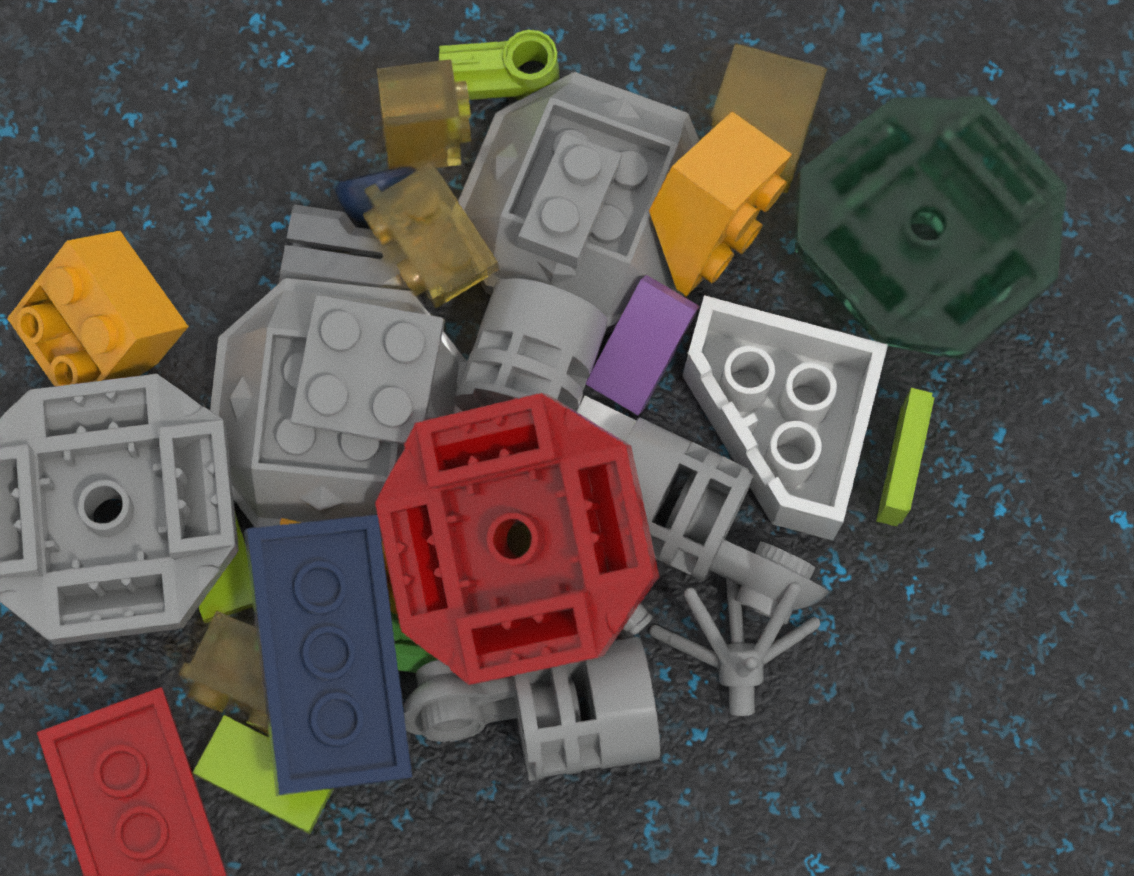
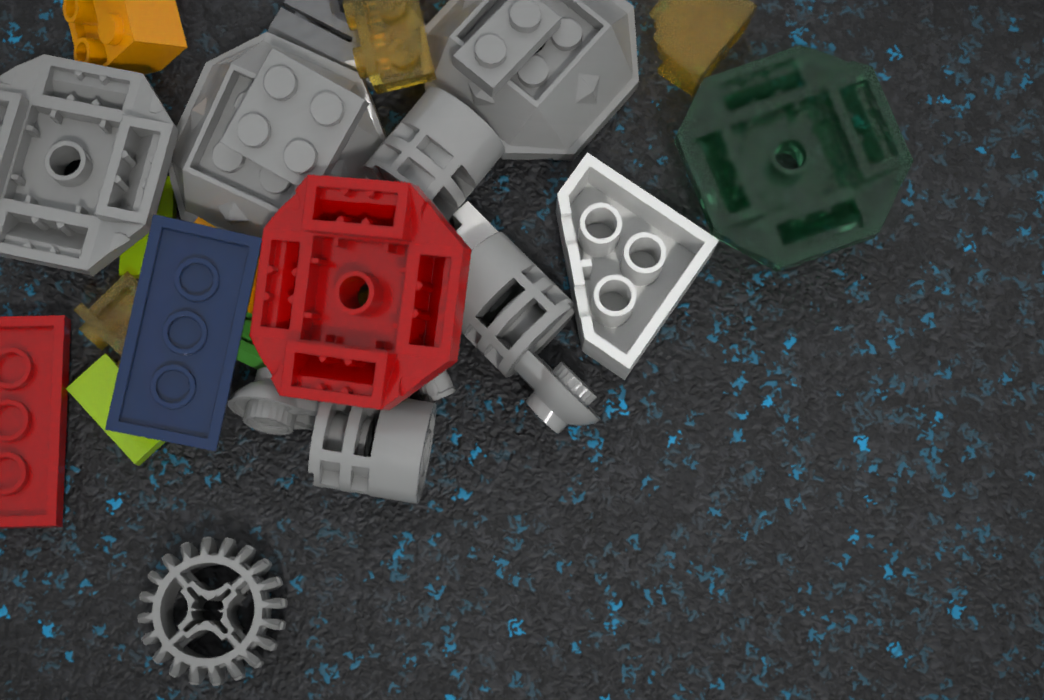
camera: 25 degrees right, 5 degrees up
medium lavender tile [586,275,700,415] -> none
light orange slope [649,111,792,296] -> none
light grey plant [649,578,820,716] -> none
lime tile [876,388,935,527] -> none

